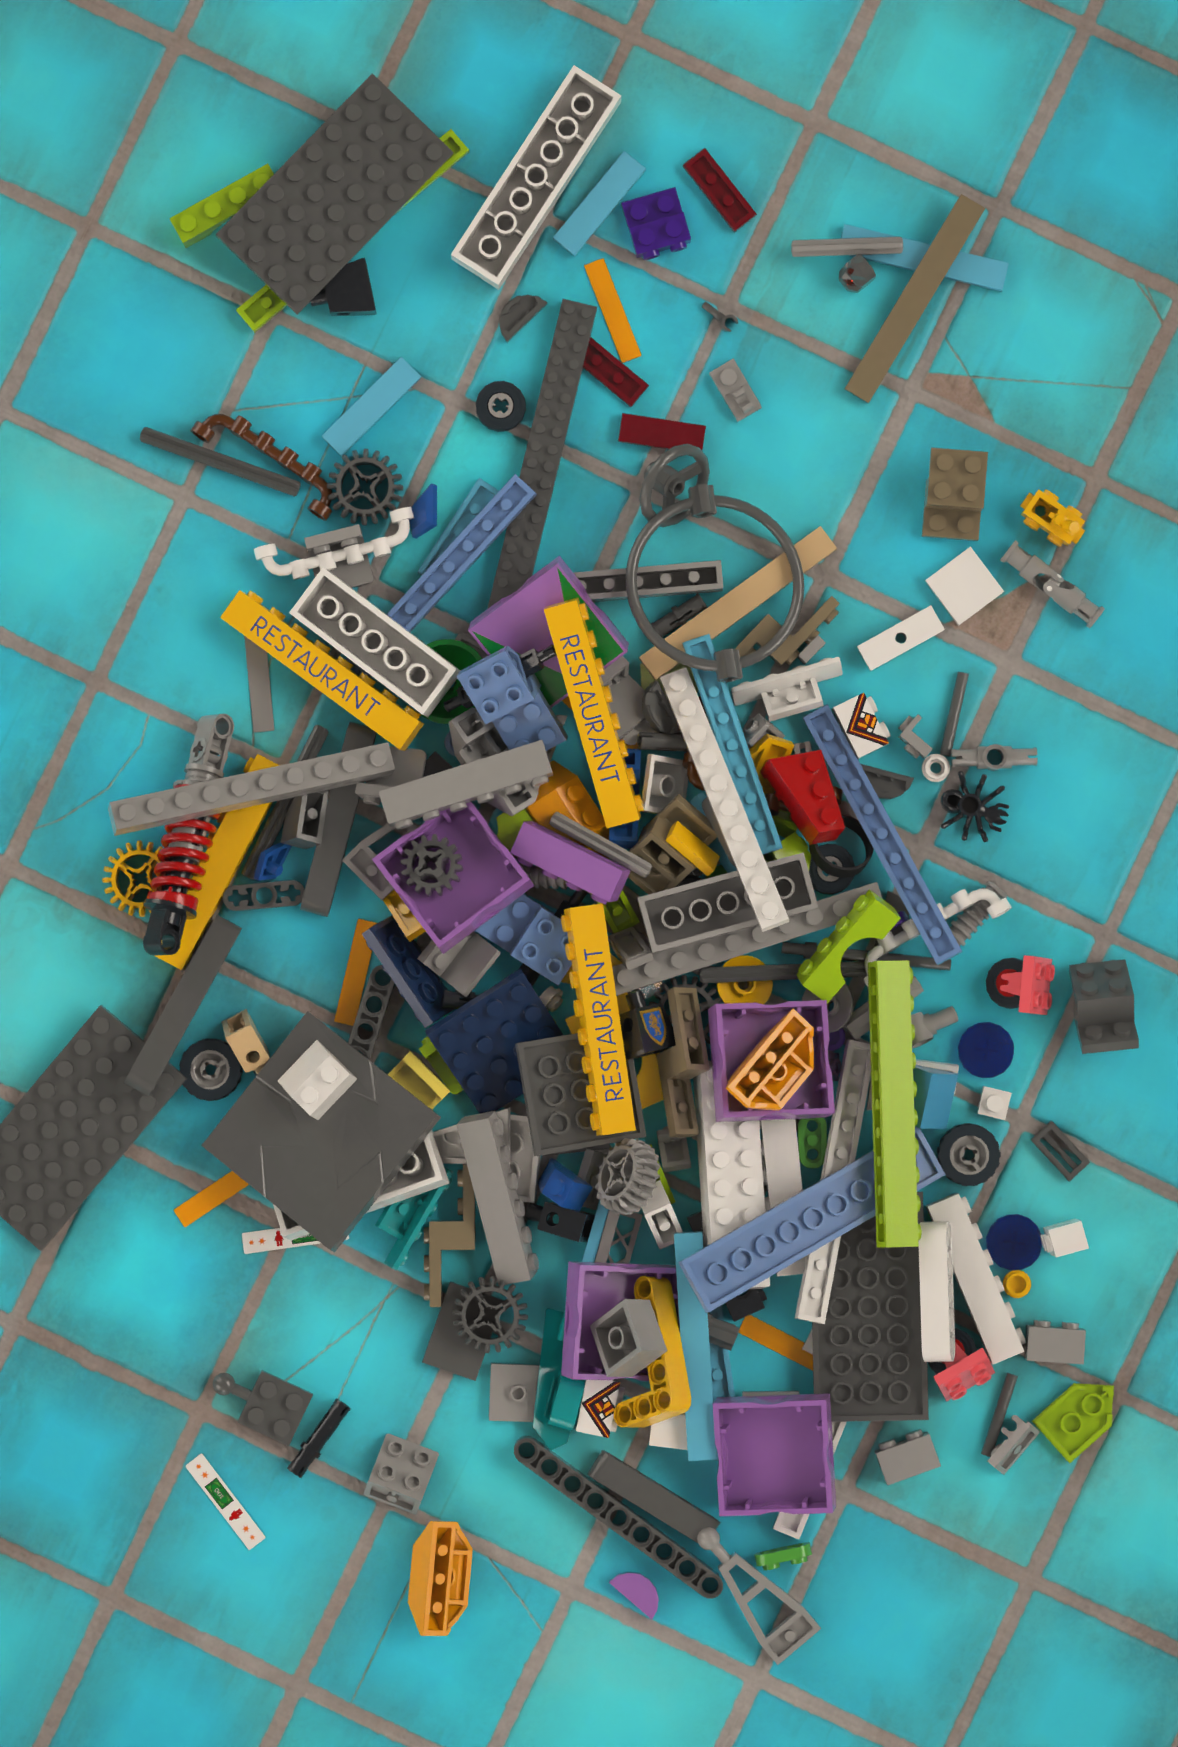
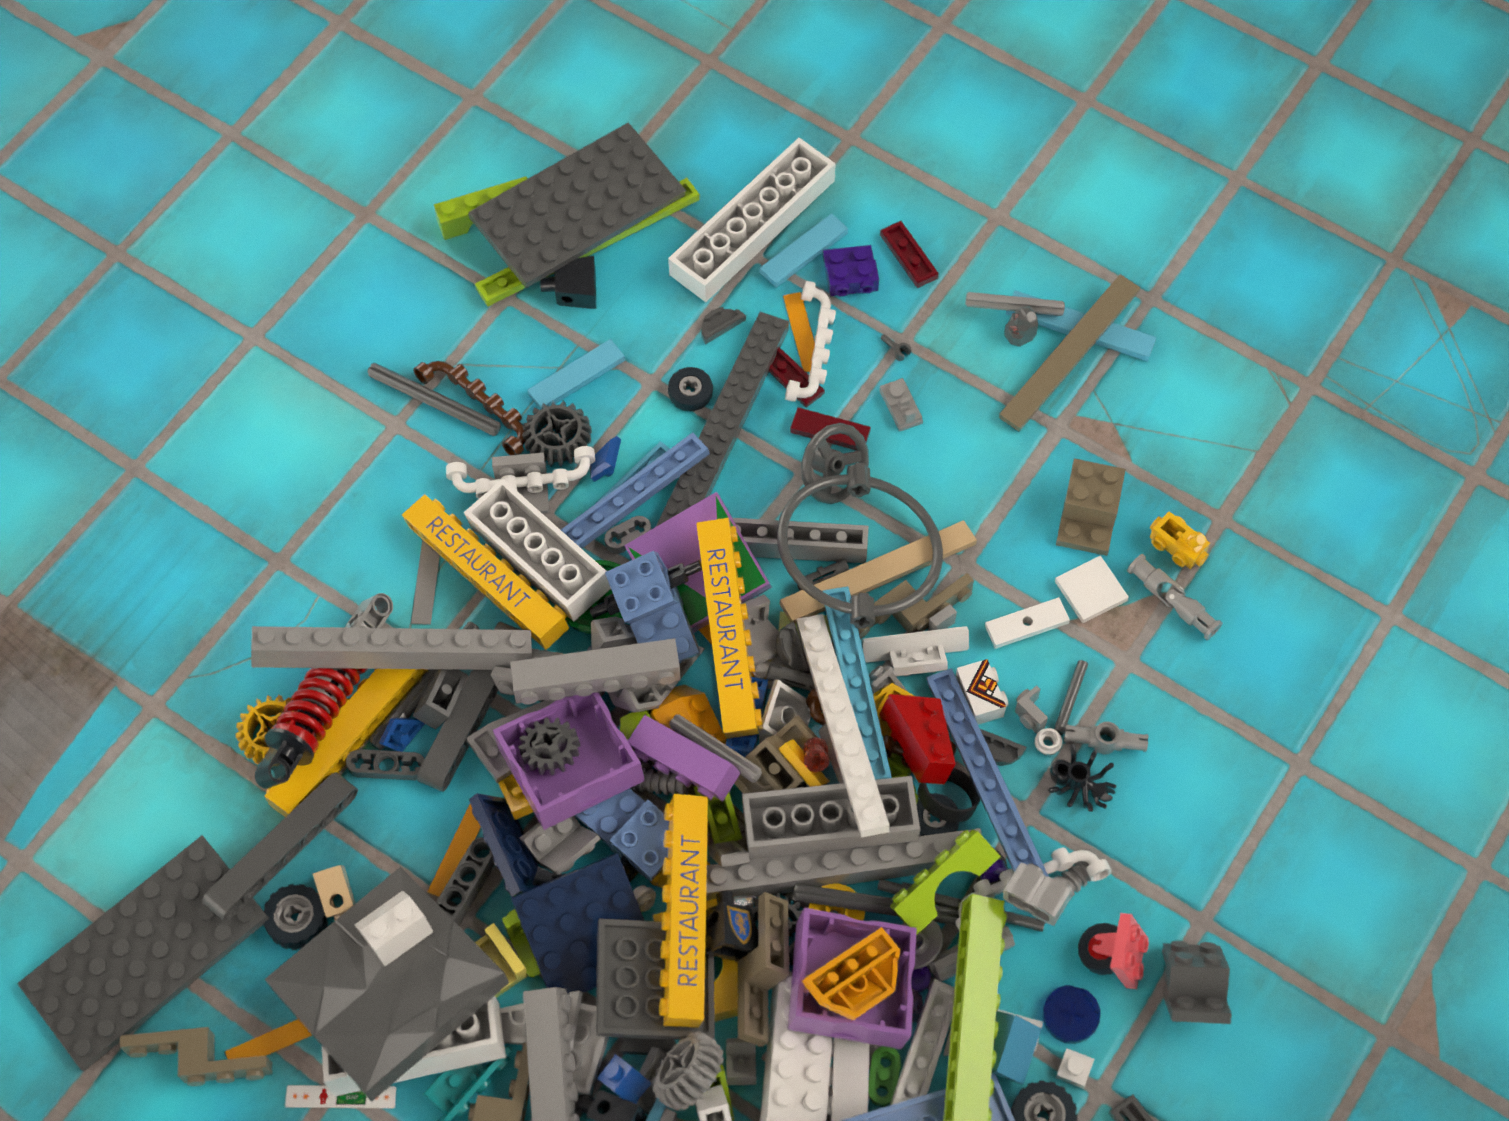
camera: 10 degrees right, 25 degrees down
light grey pin [911,1006,958,1048] -> none
none -> dark tan bracket [120,1027,272,1086]
none -> light grey beam [605,516,651,554]
none -> white bar [785,281,836,402]
none -> clear red bush [803,737,829,772]
none -> light grey brick [1003,863,1071,926]

